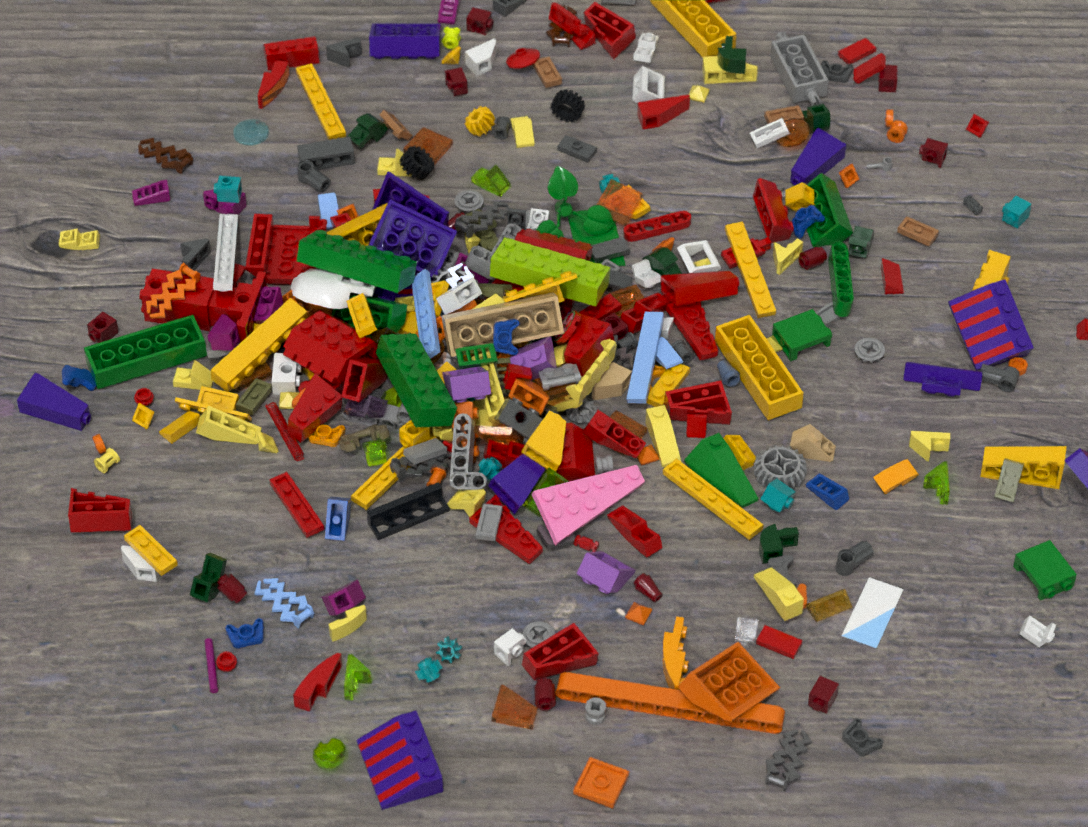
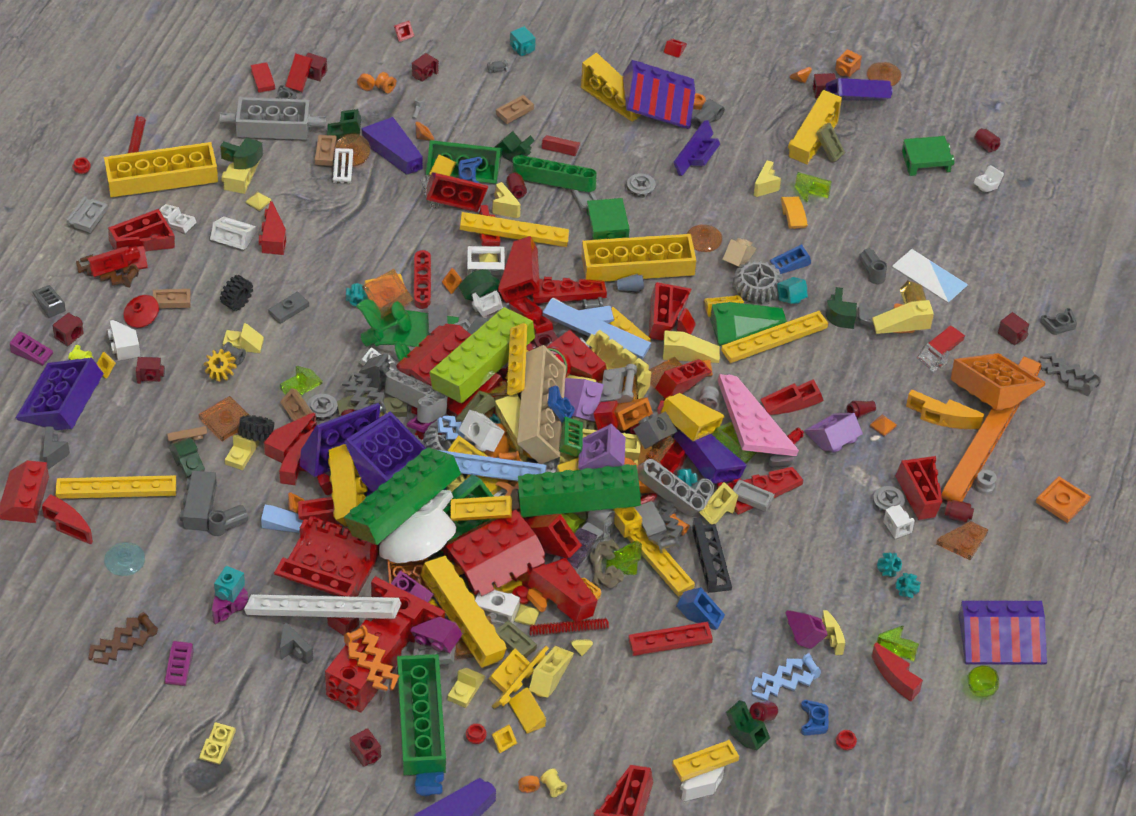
camera: 75 degrees left, 0 degrees up
magenta bar [204,638,218,693] -> none
none -> red slope [264,413,317,463]
none -> medium nougat plate [280,388,313,421]
none -> clear orange dish [687,224,722,252]

